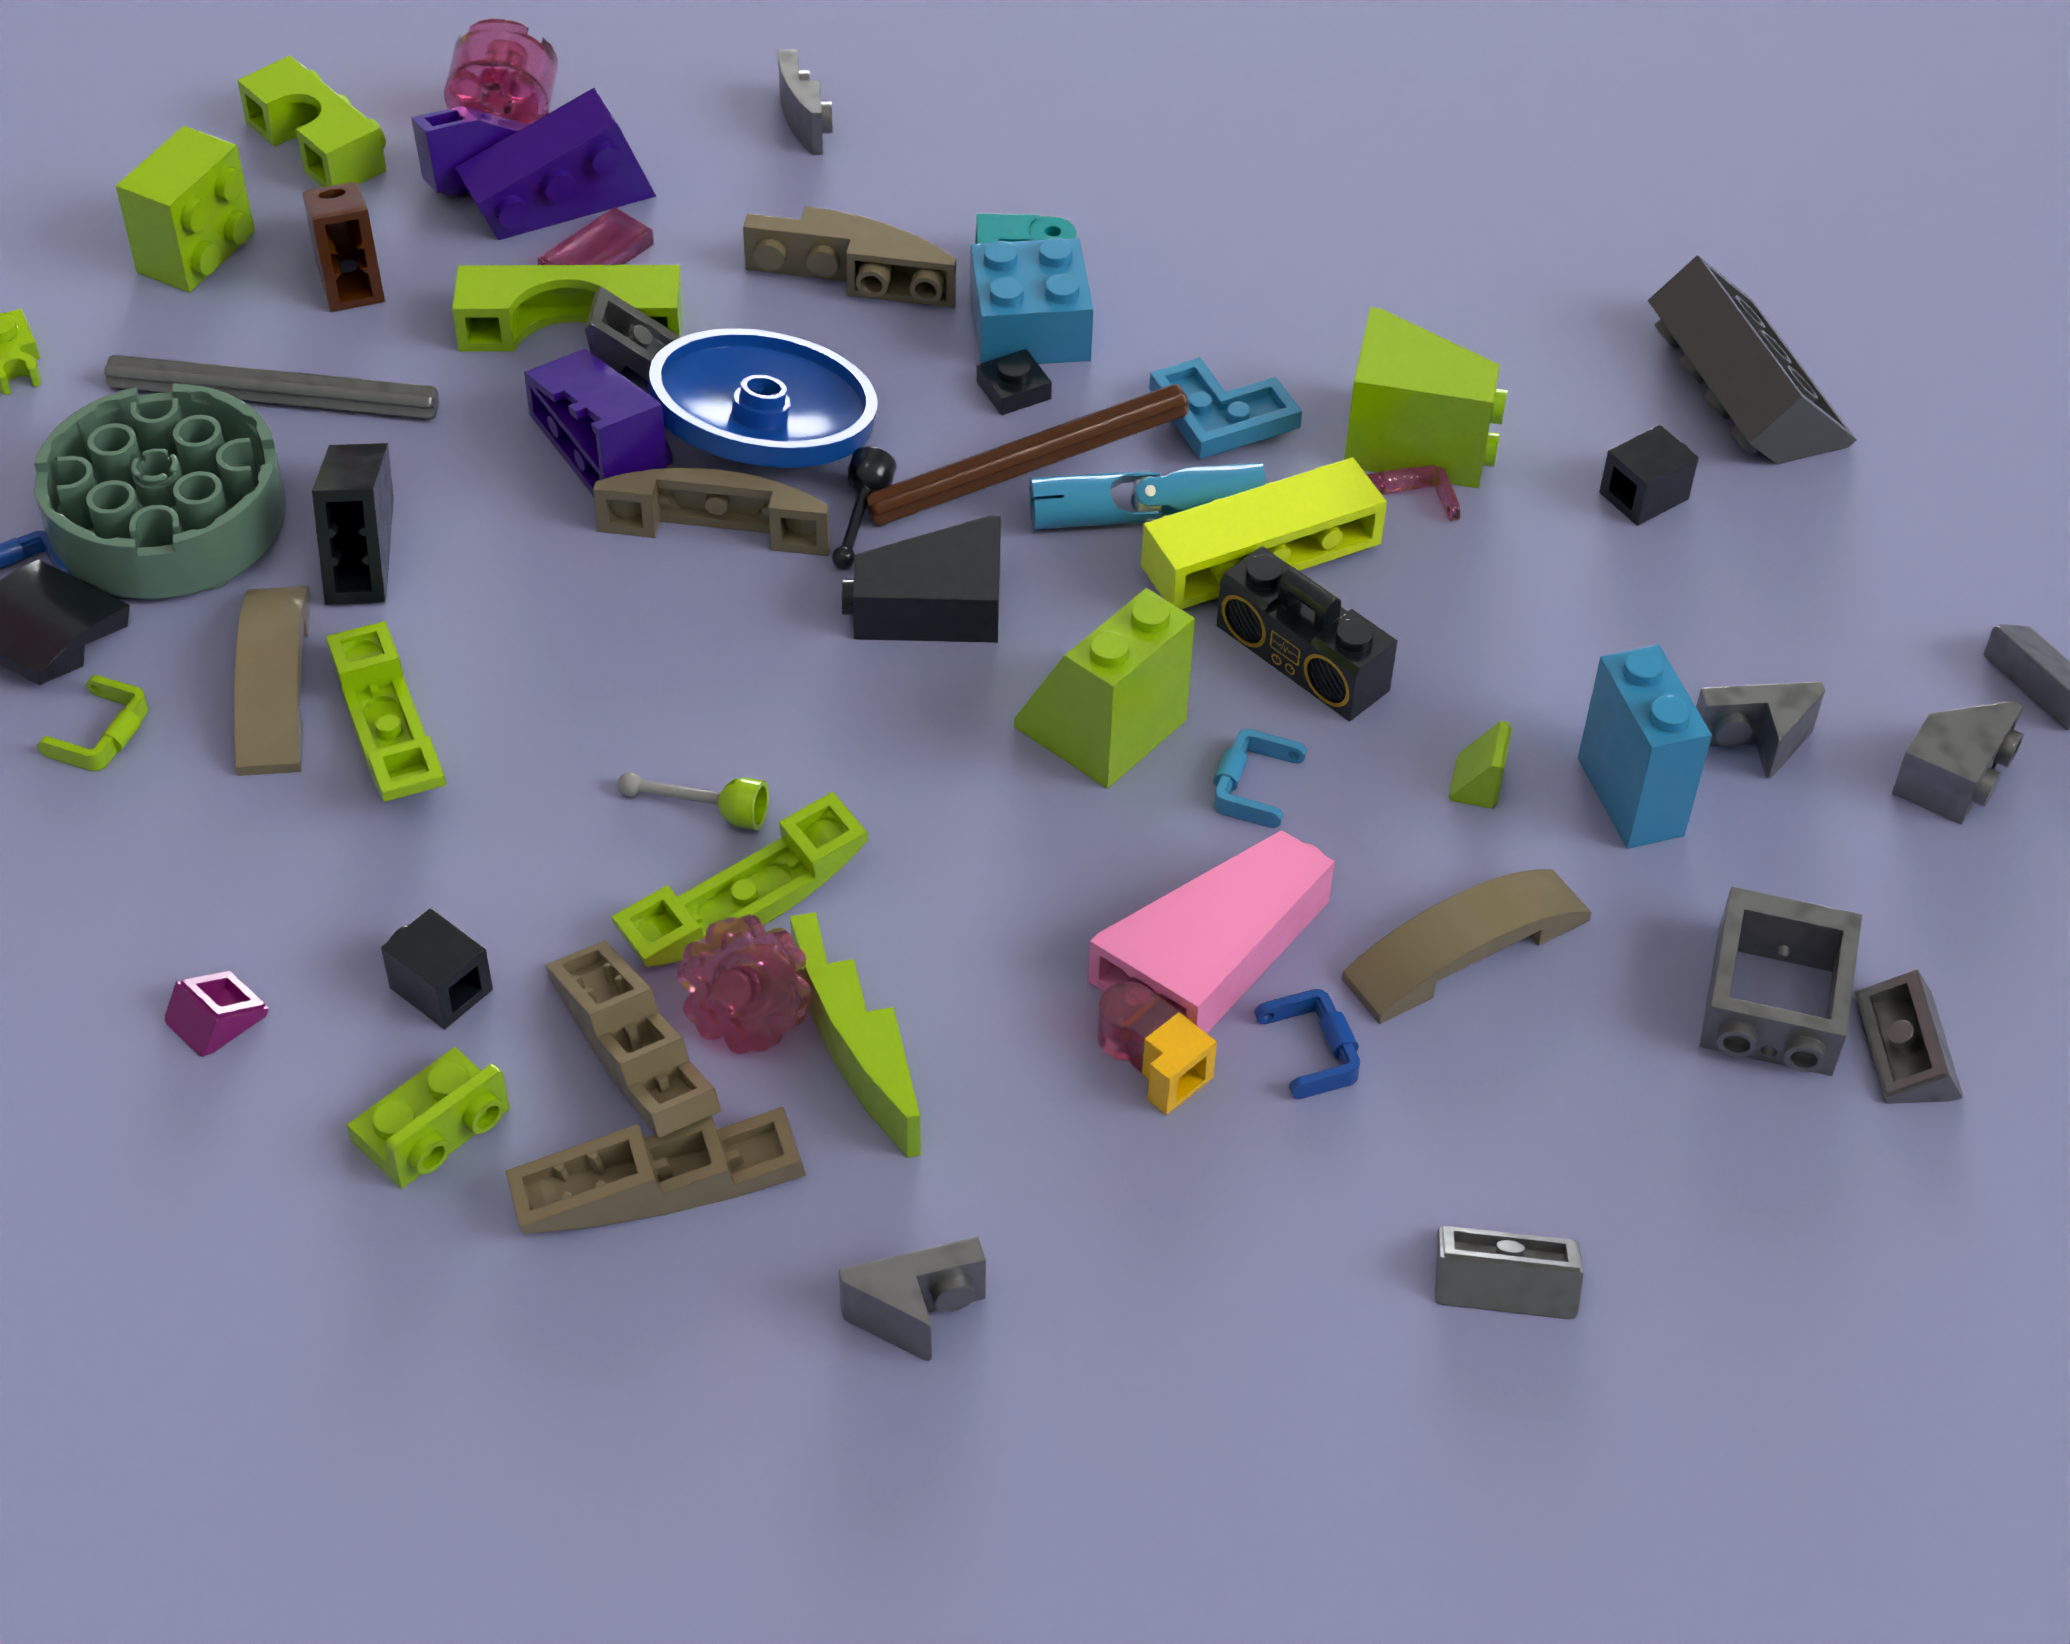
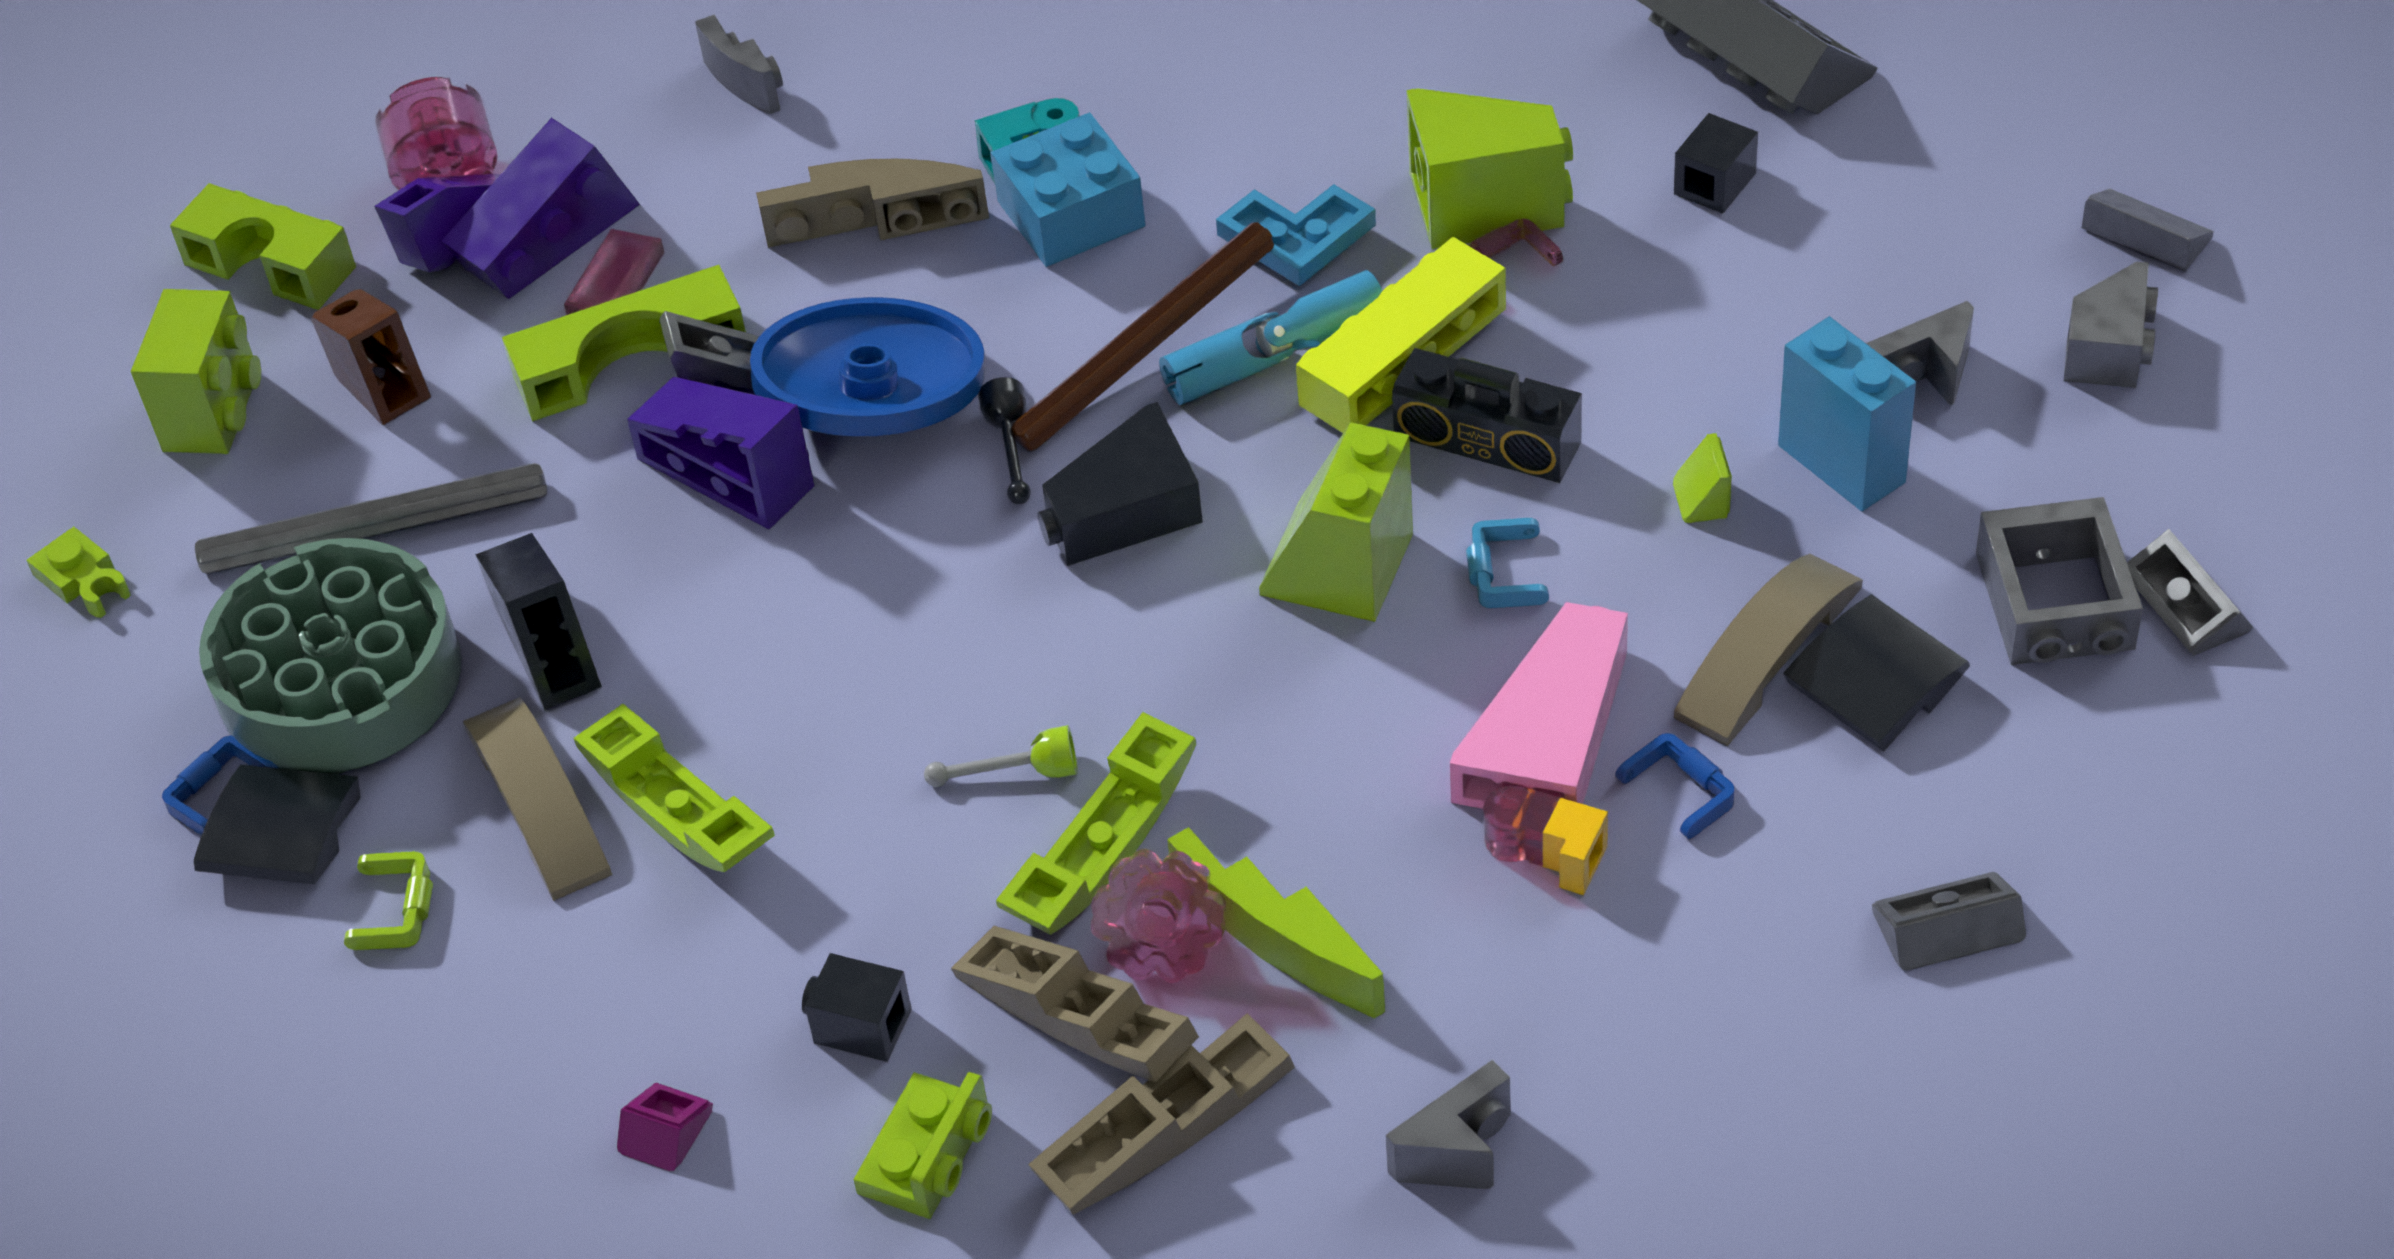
camera: 15 degrees left, 0 degrees up
dark tan slope [593,468,830,556] -> none
black plate [976,349,1052,416] -> none
none -> black slope [1783,594,1970,752]

